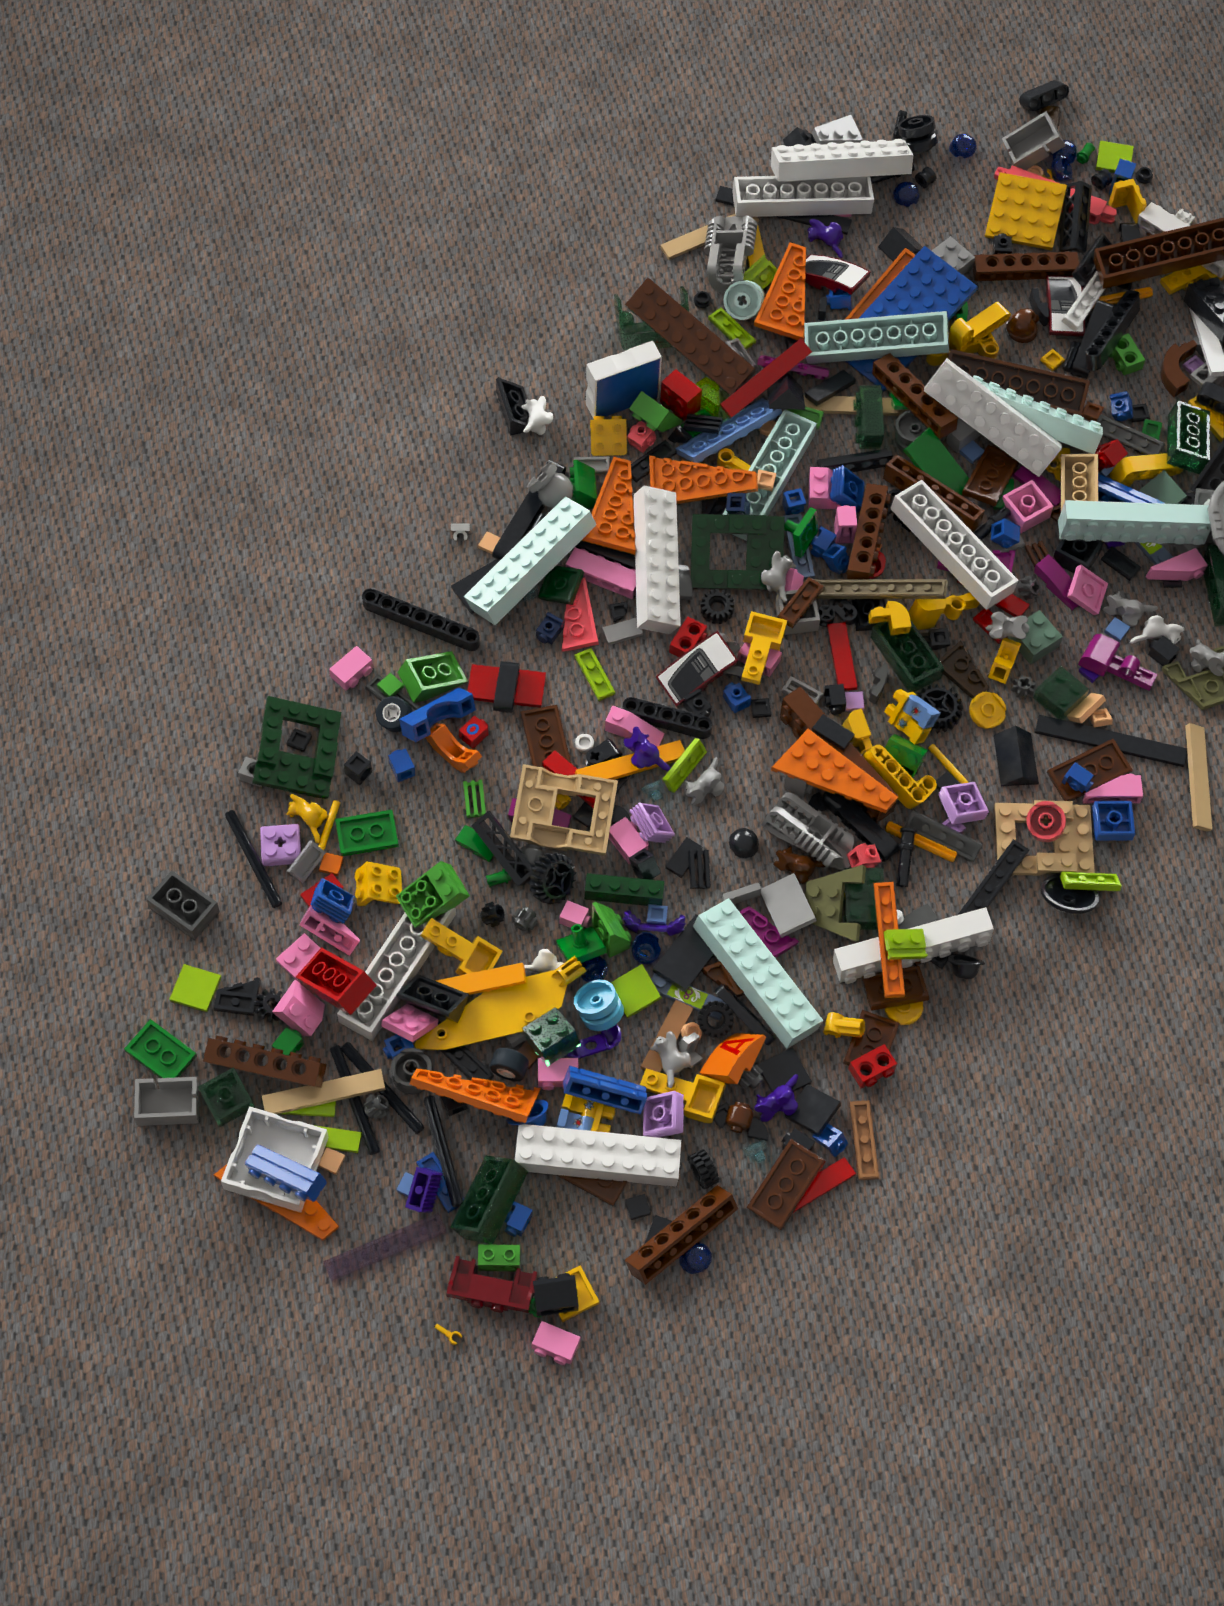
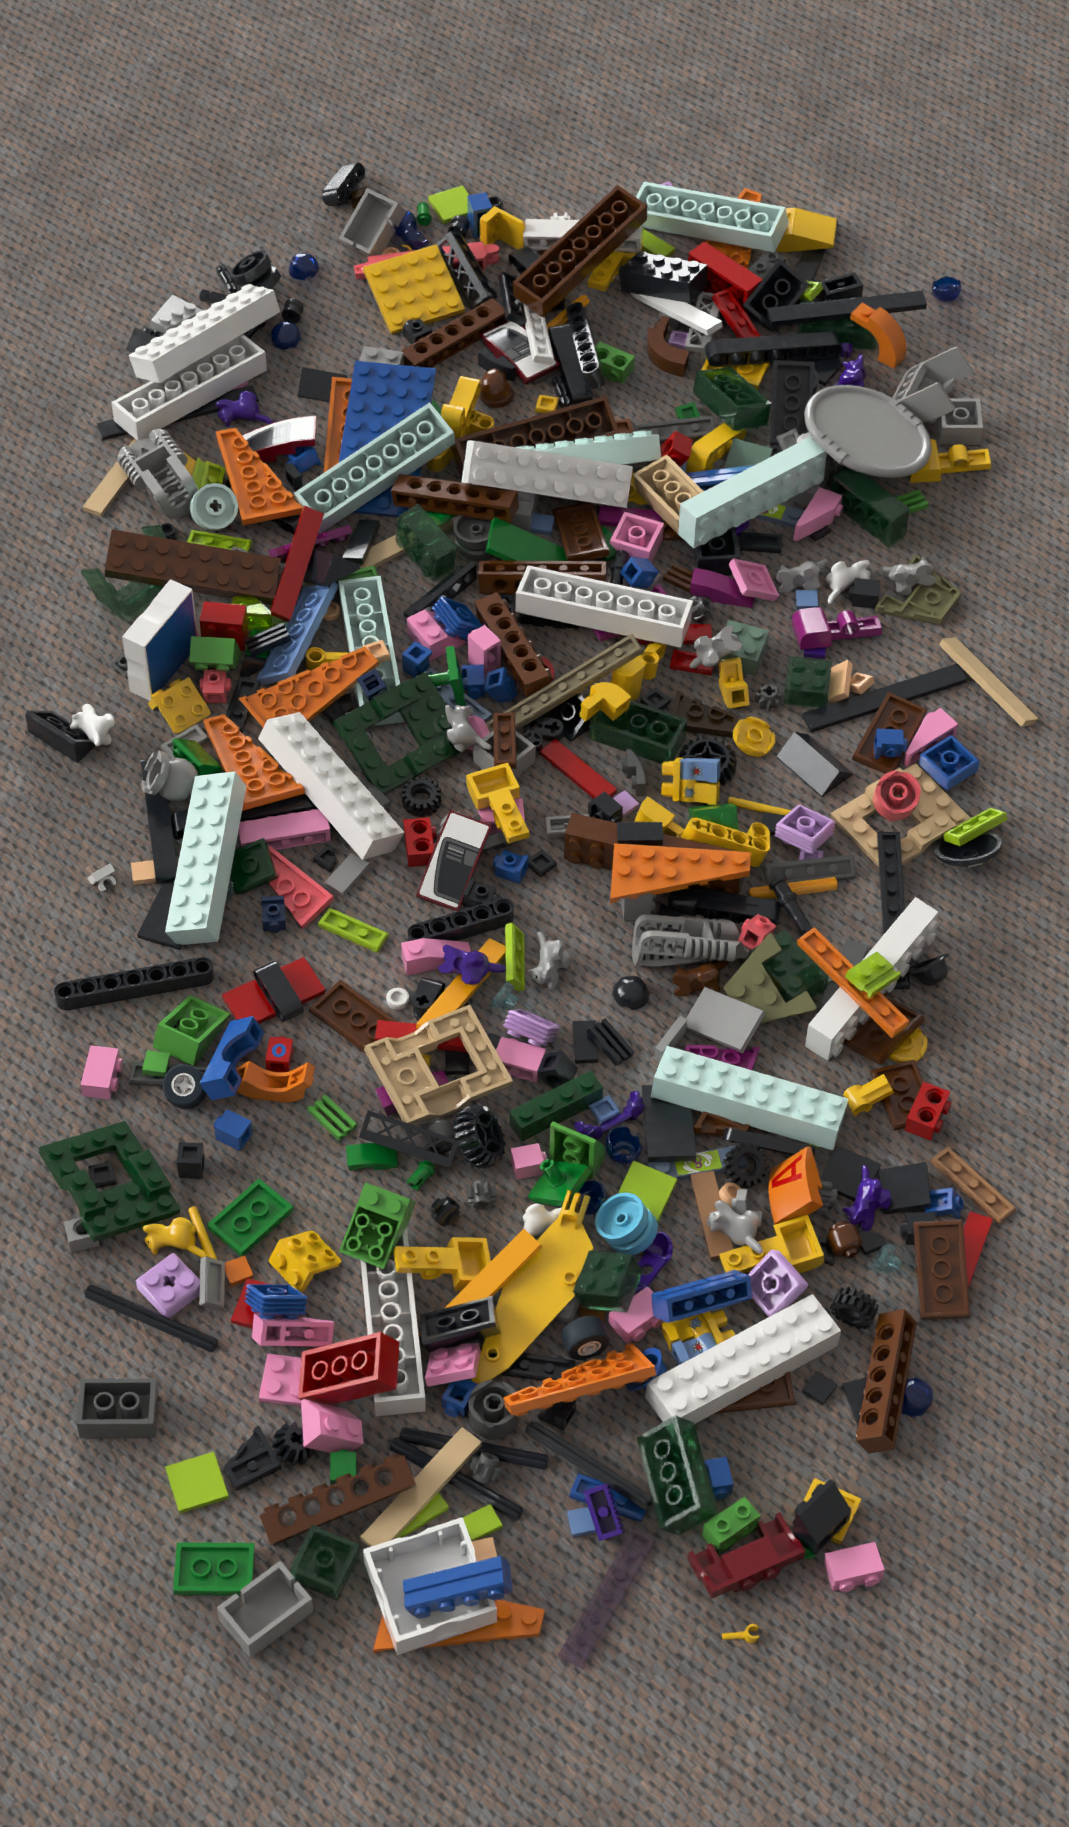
camera: 35 degrees left, 10 degrees down
blue brick [1110,391,1133,421] -> none
black tile [1131,403,1150,423] -> none
none -> black axle [199,289,228,304]

